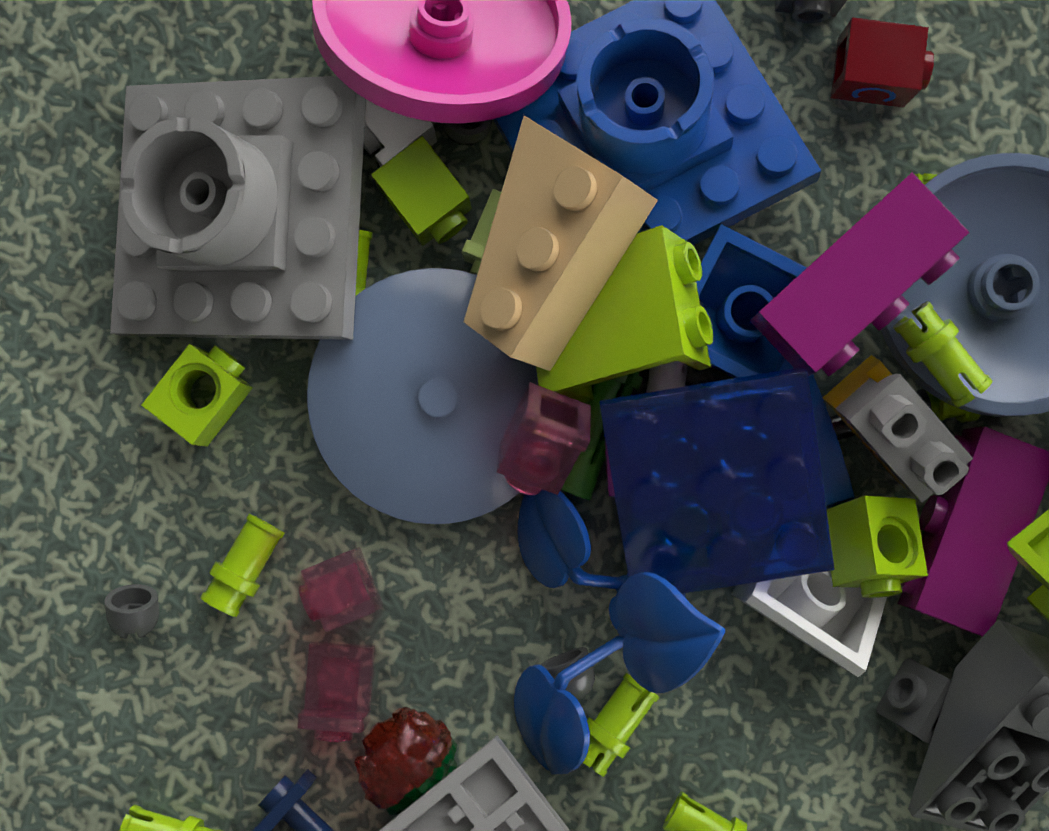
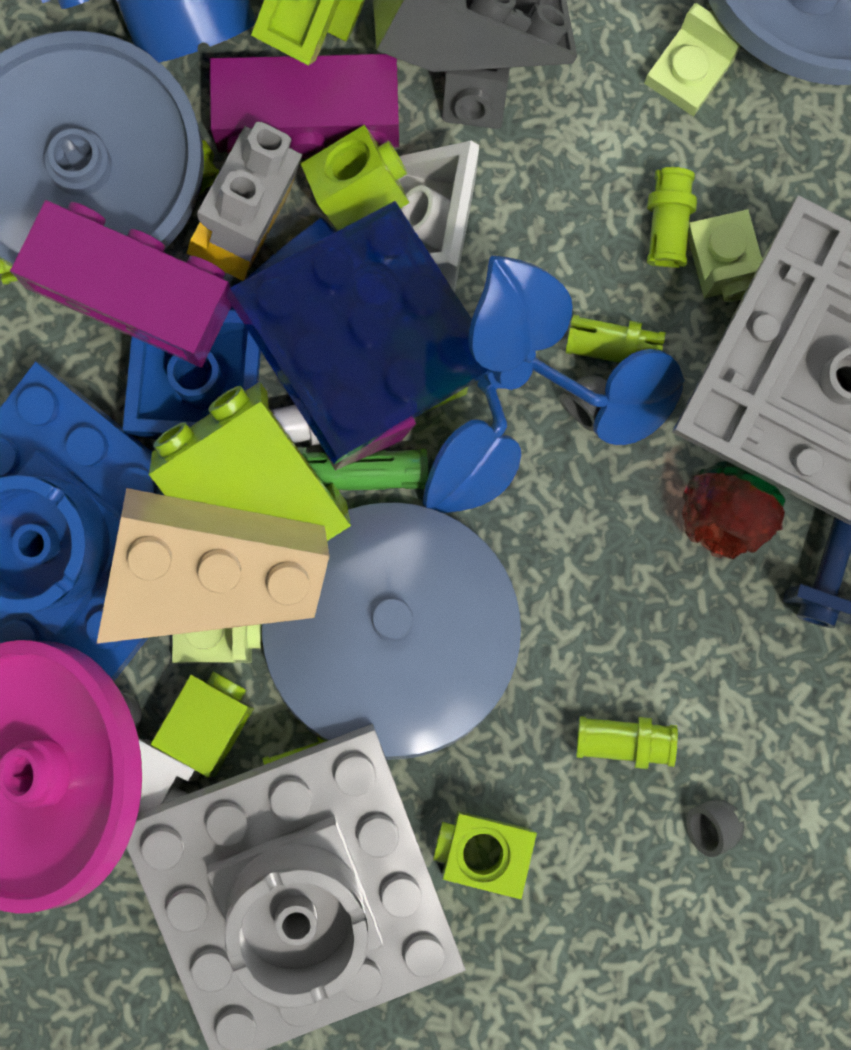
camera: 120 degrees left, 5 degrees down
clear pink bracket [297,642,375,742] -> none
clear pink brick [299,547,383,632] -> none
clear pink brick [496,382,591,495] -> none
lime pin [893,301,993,407] -> none

